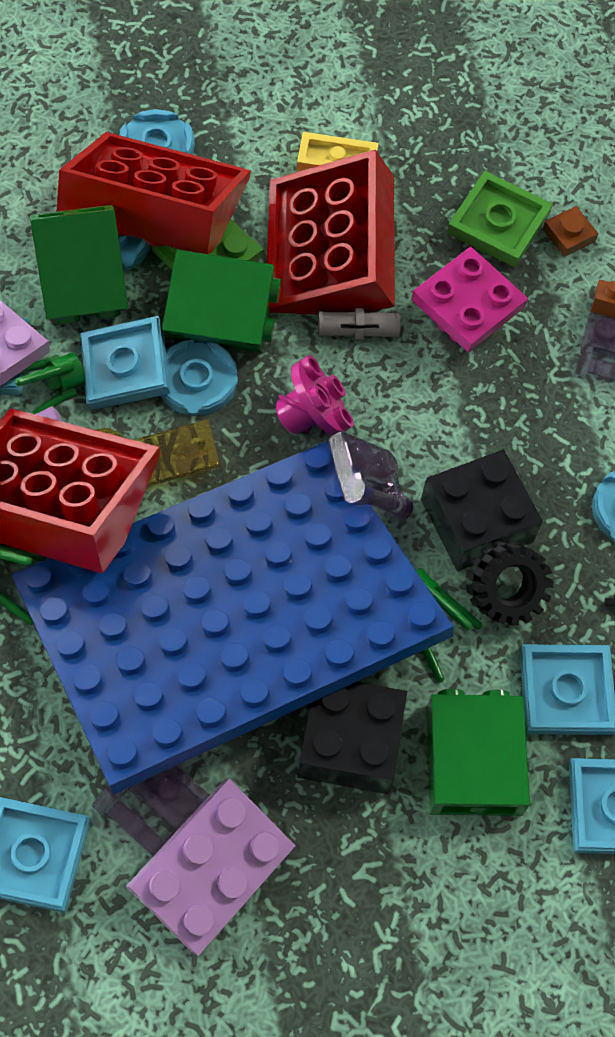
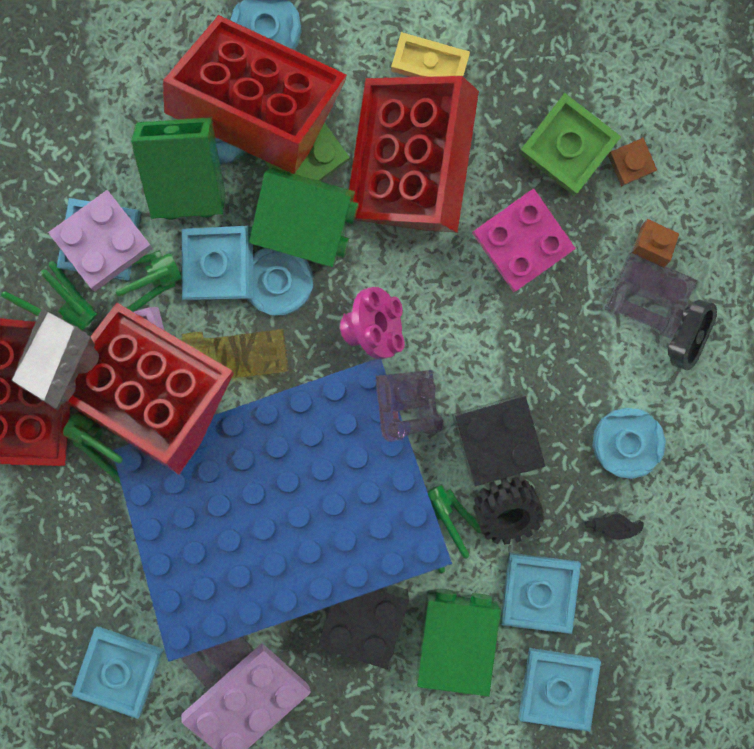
camera: 15 degrees right, 25 degrees up
light grey pin [318,308,401,340] -> none

